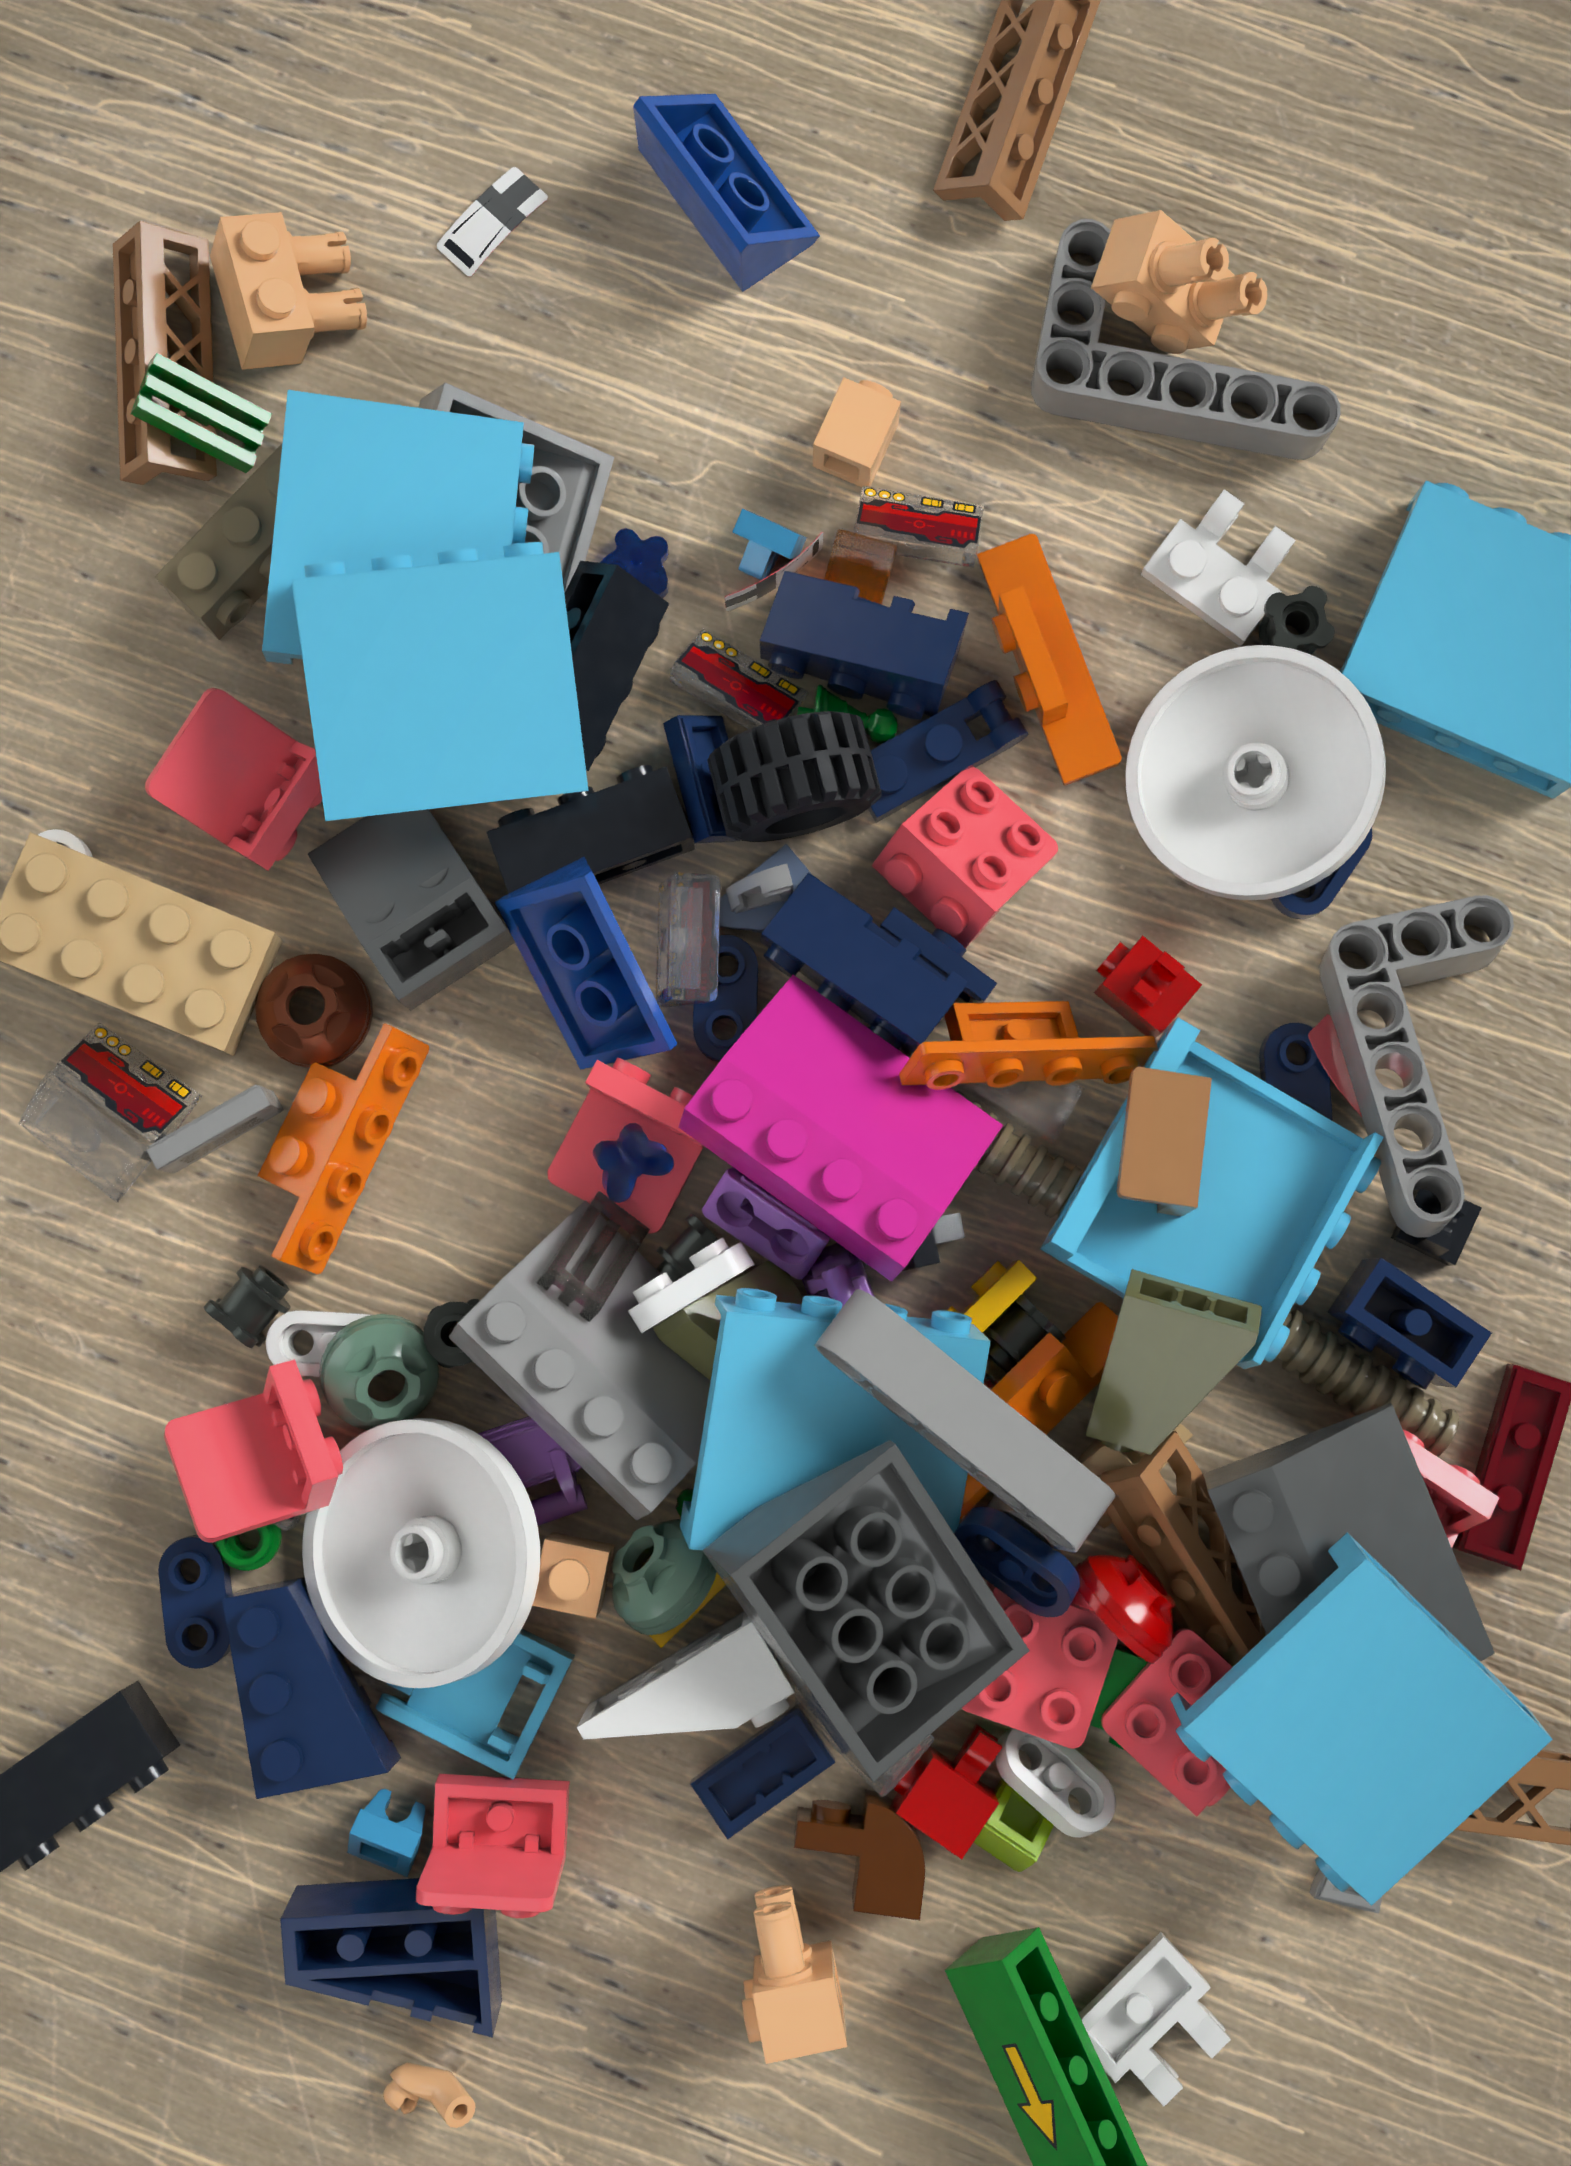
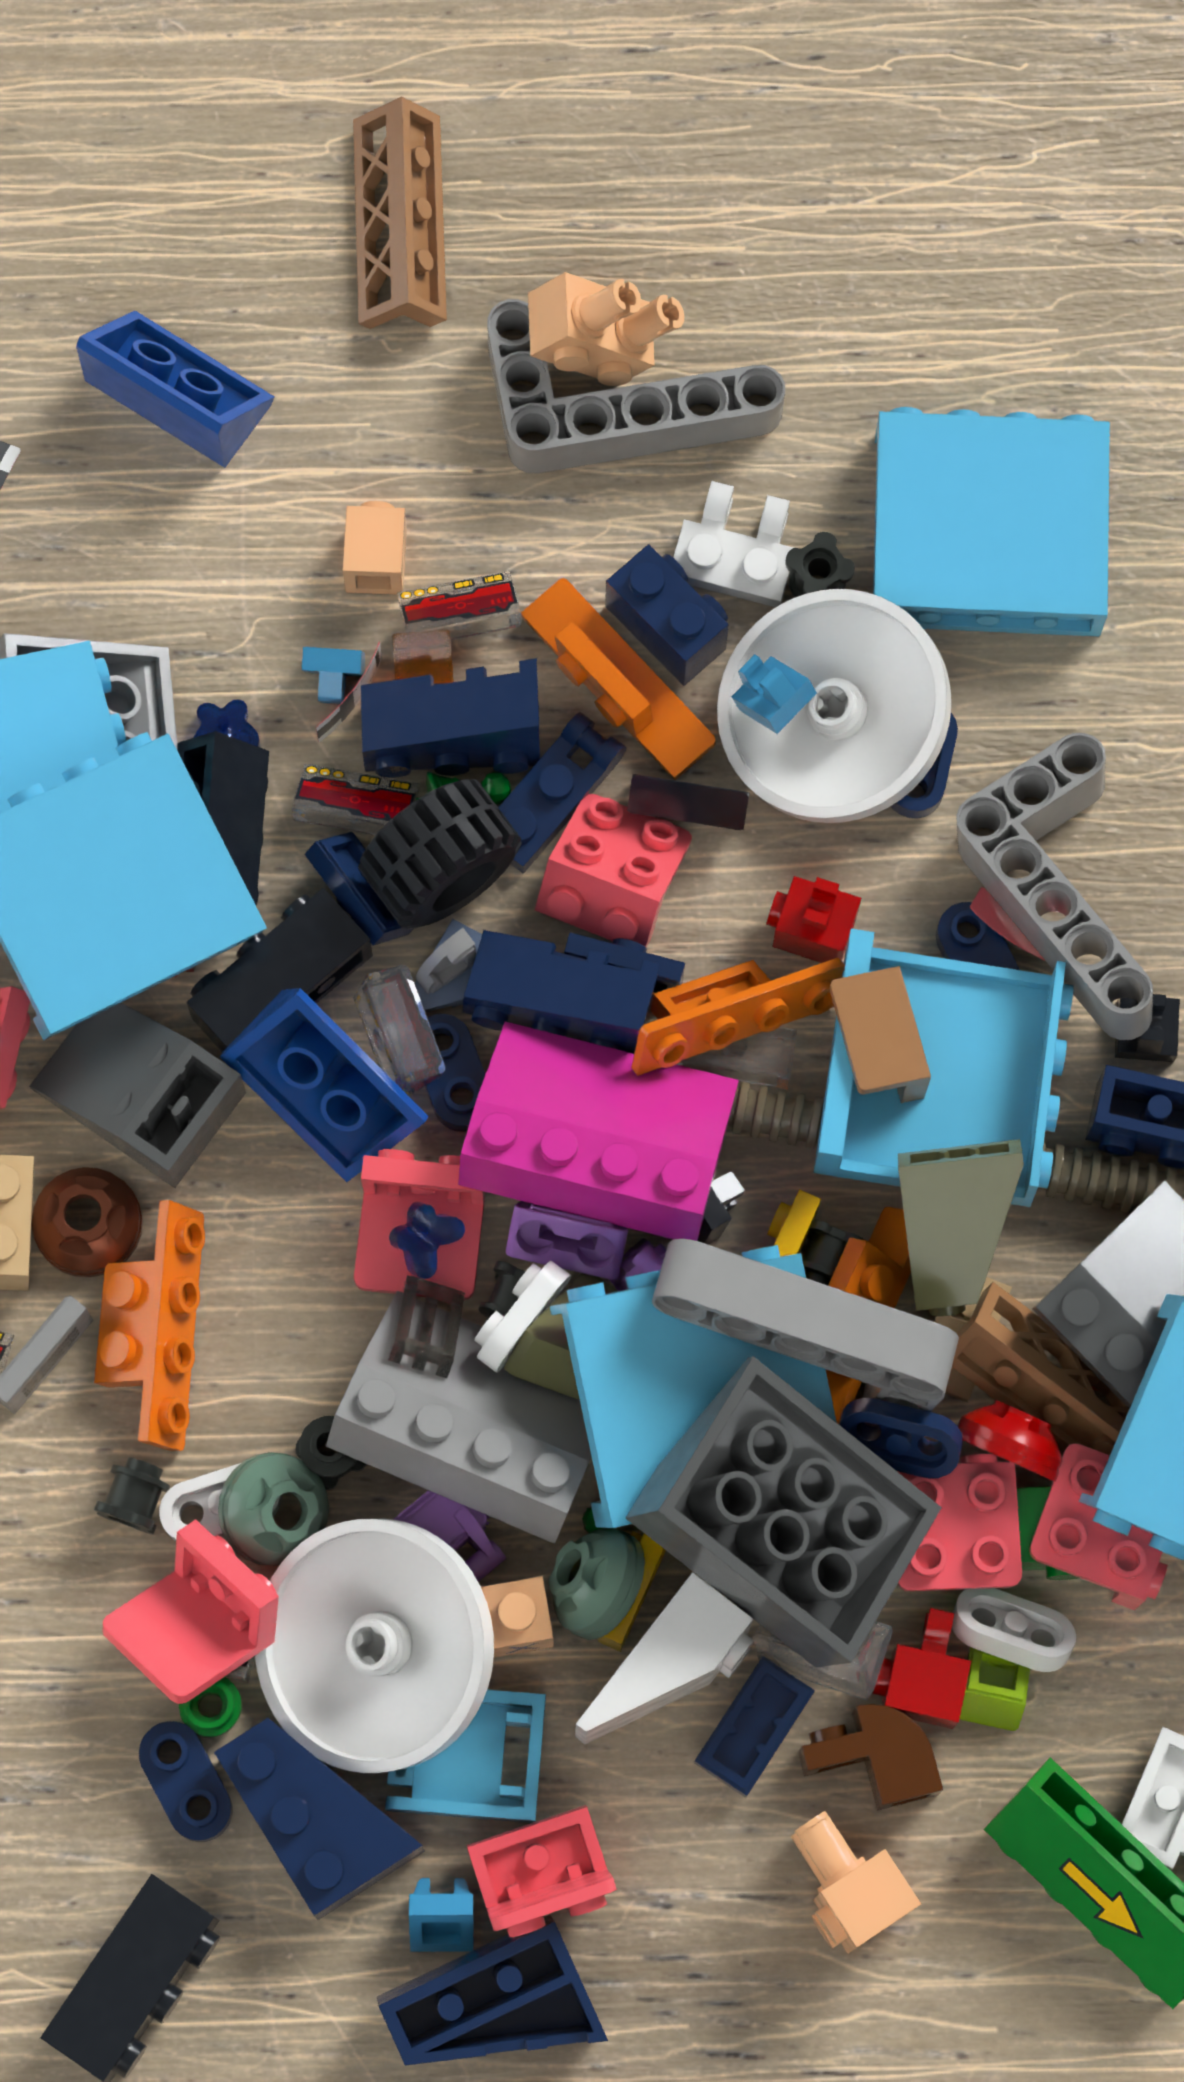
camera: 25 degrees left, 10 degrees down
none -> dark blue brick [605,544,729,686]
none -> black slope [627,774,750,831]
none -> dark azure tile [731,654,817,734]

